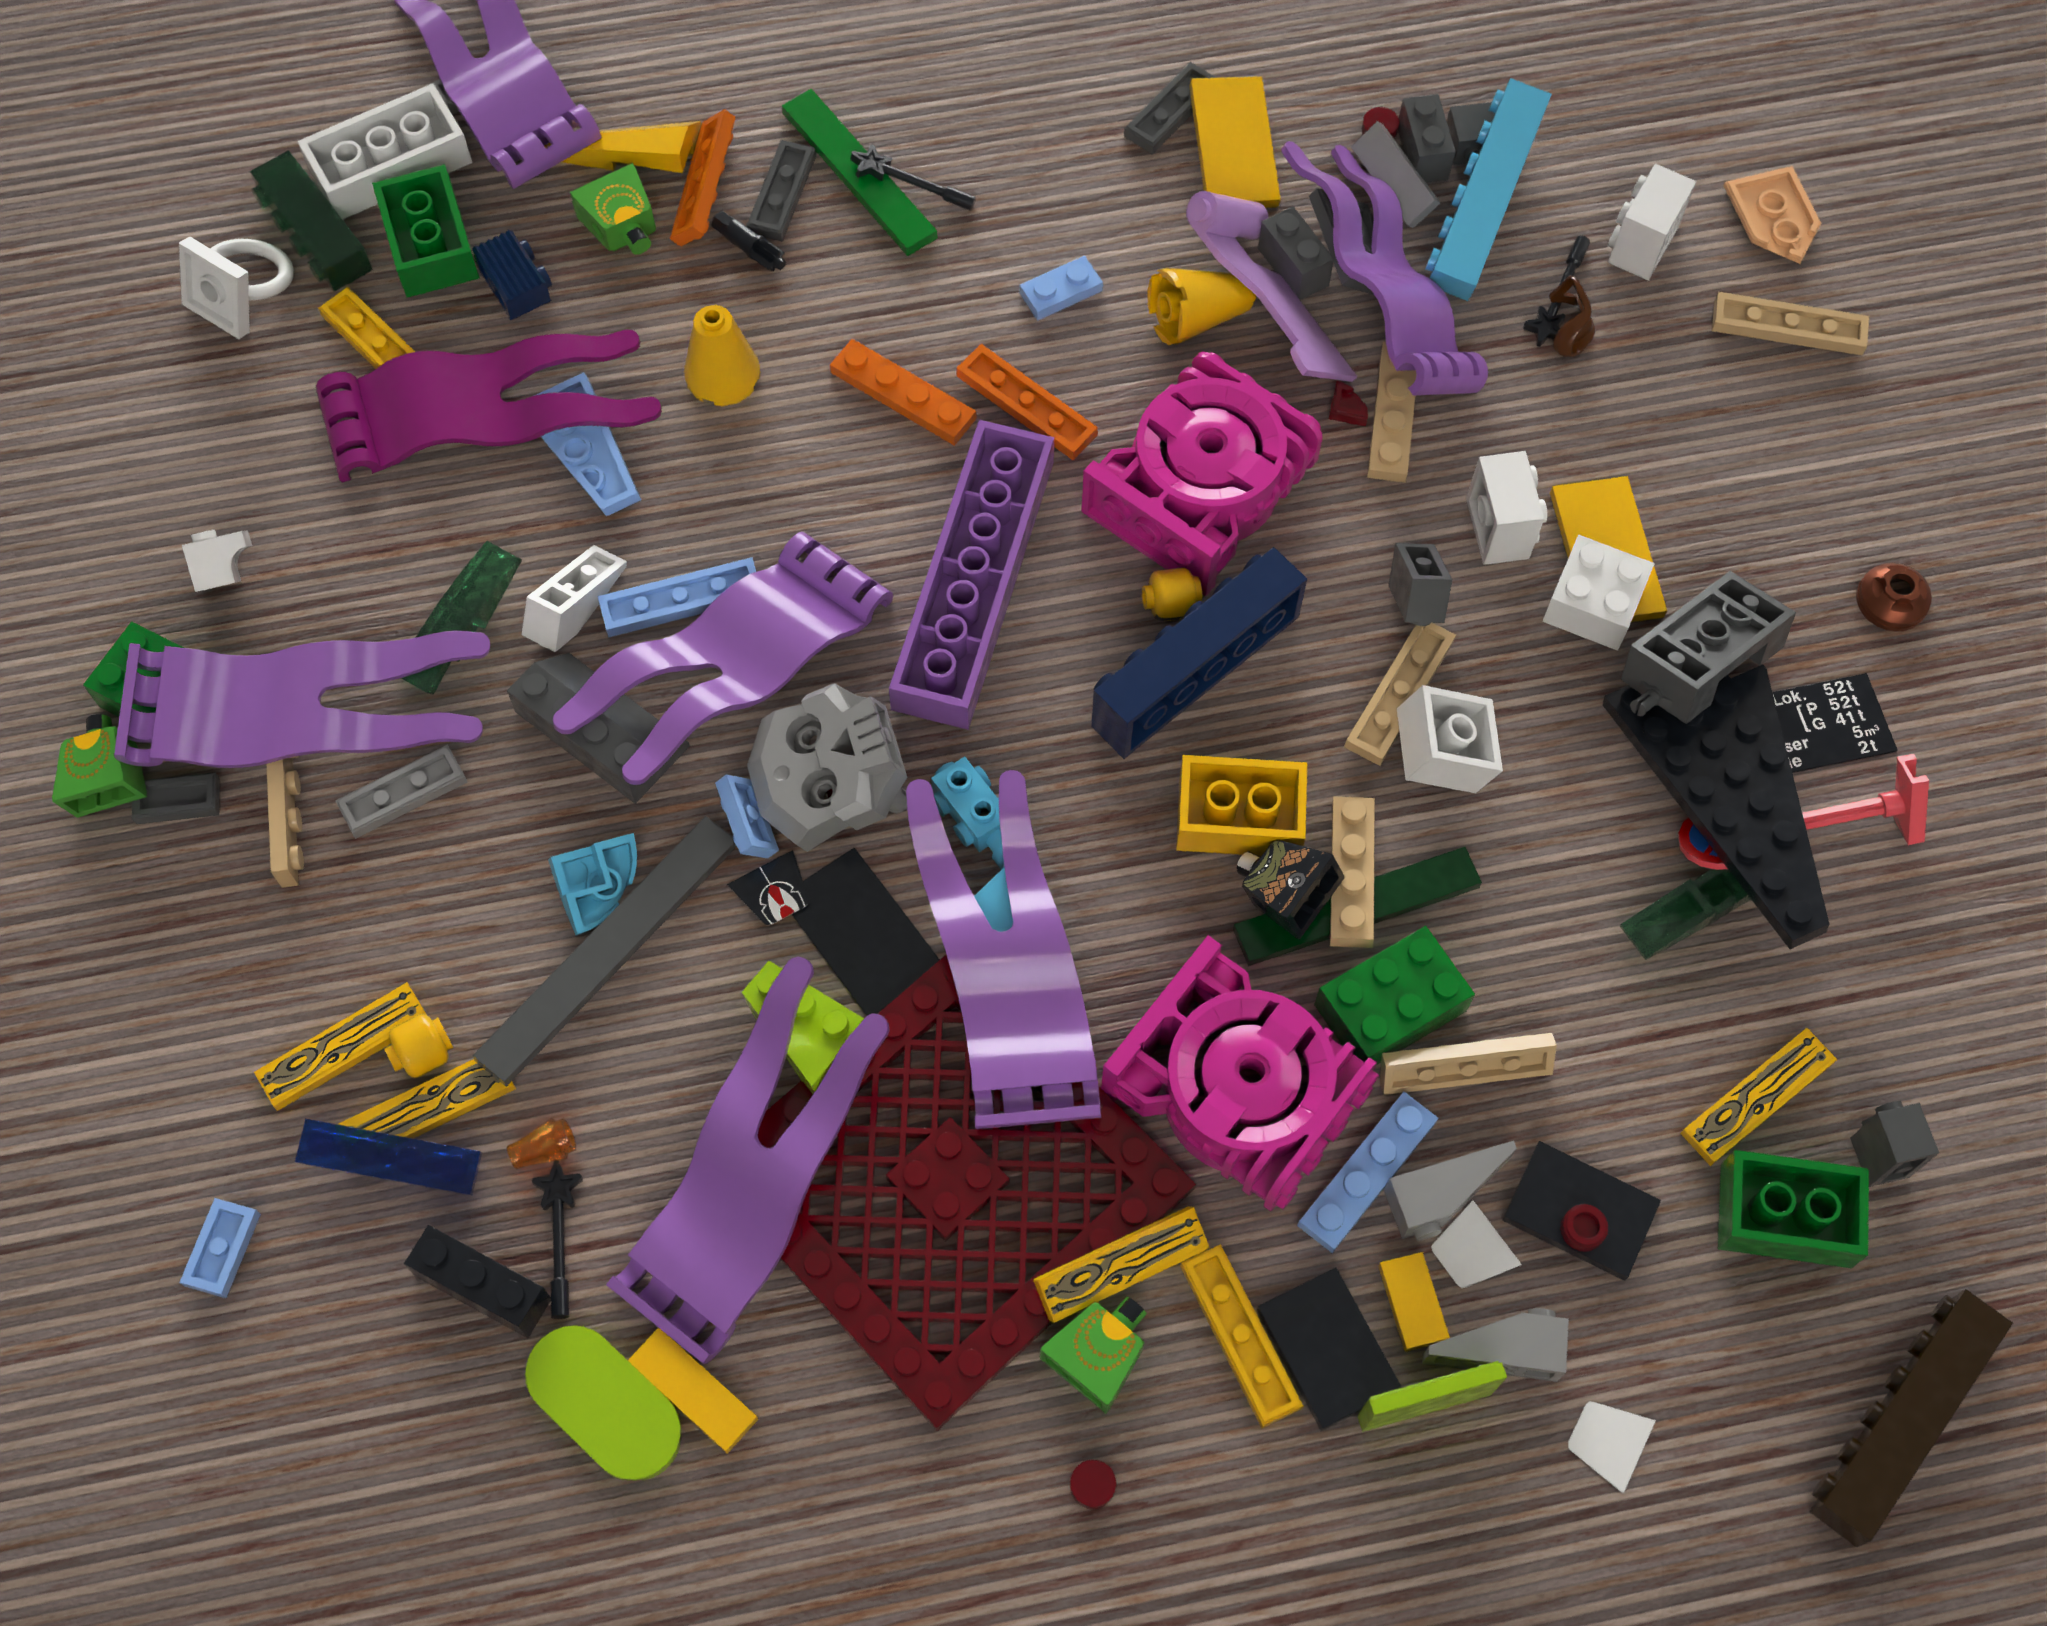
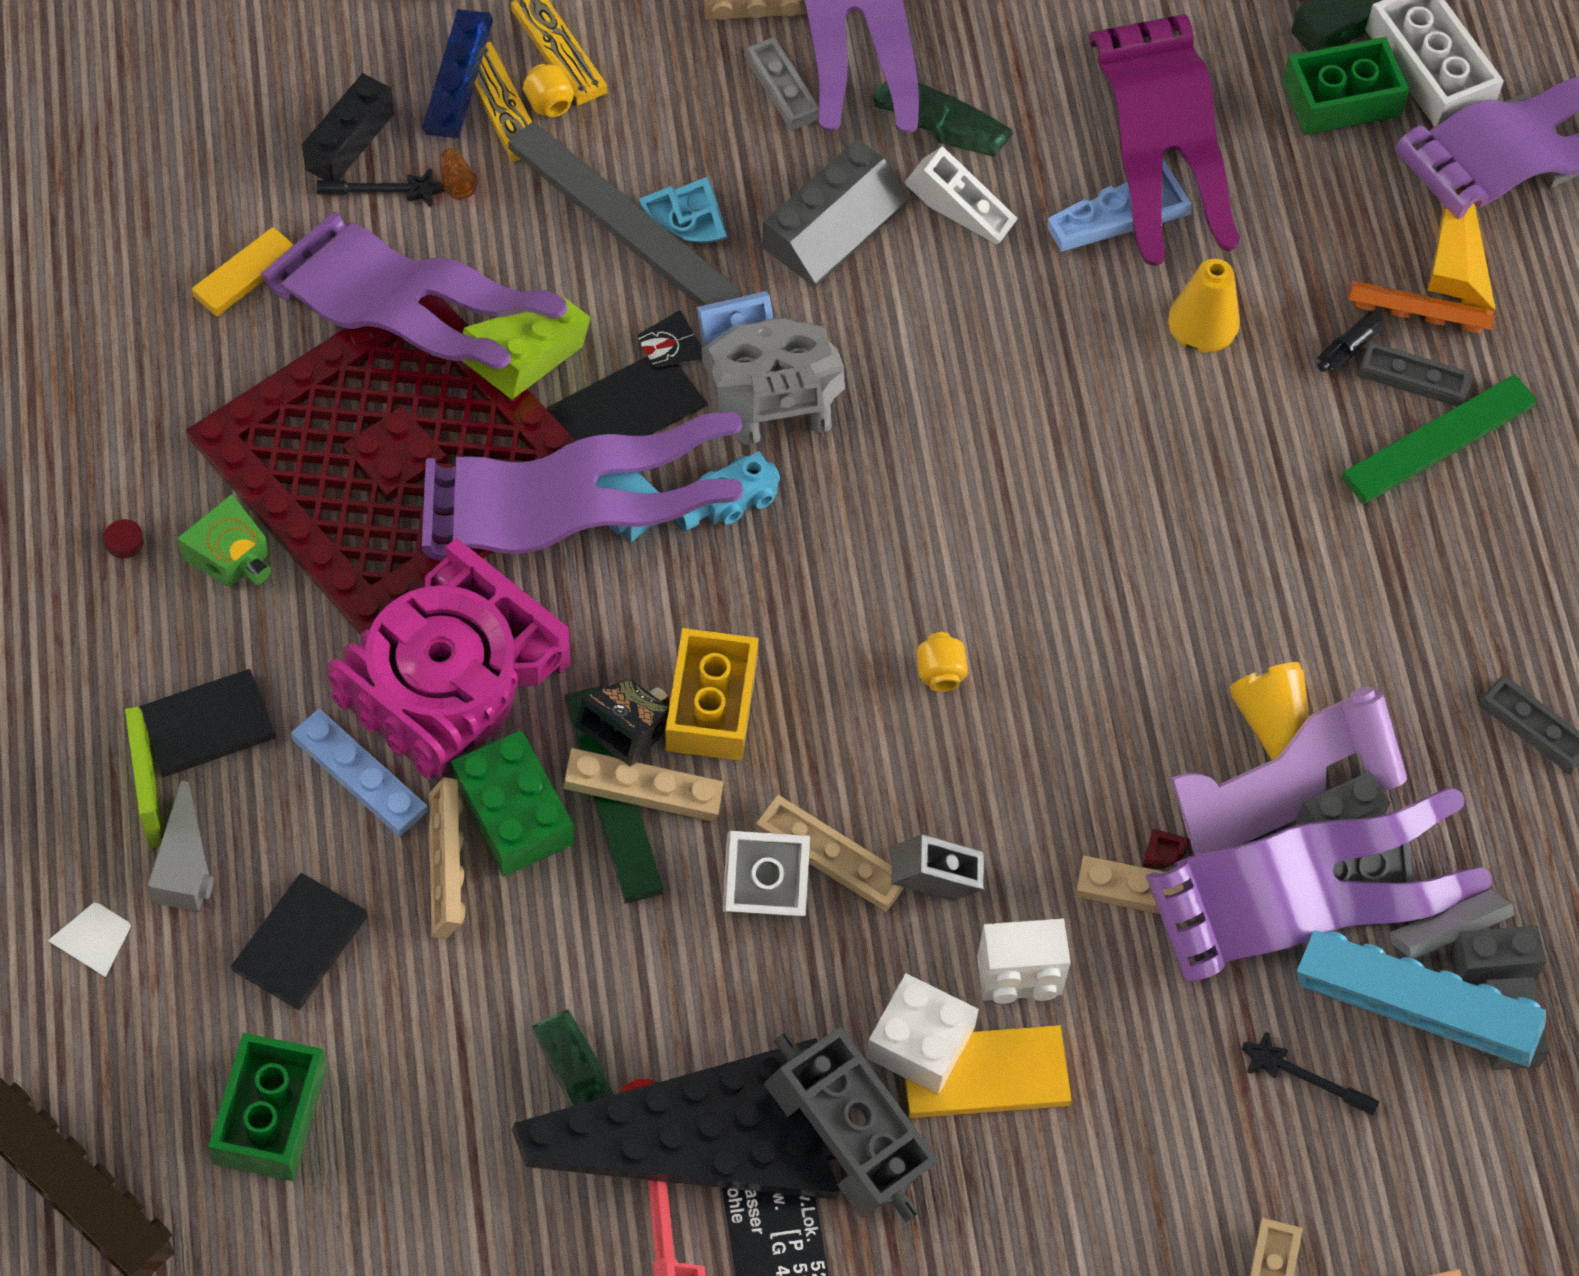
camera: 90 degrees right, 5 degrees down
yellow tile [318,287,415,369] -> none
dark blue brick [472,230,552,320] -> none
lime tile [525,1326,681,1481] -> none
medium lavender flag [553,532,893,785] -> none
bright green torso [570,163,656,254] -> none
light blue plate [597,557,756,638] -> none
orange plate [830,339,976,446] -> none
black piece [850,145,976,211] -> none
medium lavender brick [889,420,1054,730] -> none
orange plate [956,344,1098,460] -> none
light blue plate [1020,255,1103,321] -> none
yellow tile [1033,1206,1210,1323] -> none
dark pink brick [1081,351,1323,596] -> none
dark blue brick [1091,547,1307,759] -> none
yellow tile [1180,1244,1303,1428] -> none
yellow tile [1189,76,1281,208] -> none
dark red tile [1362,107,1399,139] -> none
yellow tile [1378,1252,1450,1352] -> none
light grey slope [1384,1140,1517,1241] -> none
white sticker [1431,1201,1522,1288] -> none
reddish brown piece [1549,276,1595,357] -> none
dark red tile [1561,1204,1608,1251] -> none
white brick [1608,164,1697,281] -> none
tile [1680,1028,1838,1167] -> none
dark grey brick [1850,1101,1939,1187] -> none

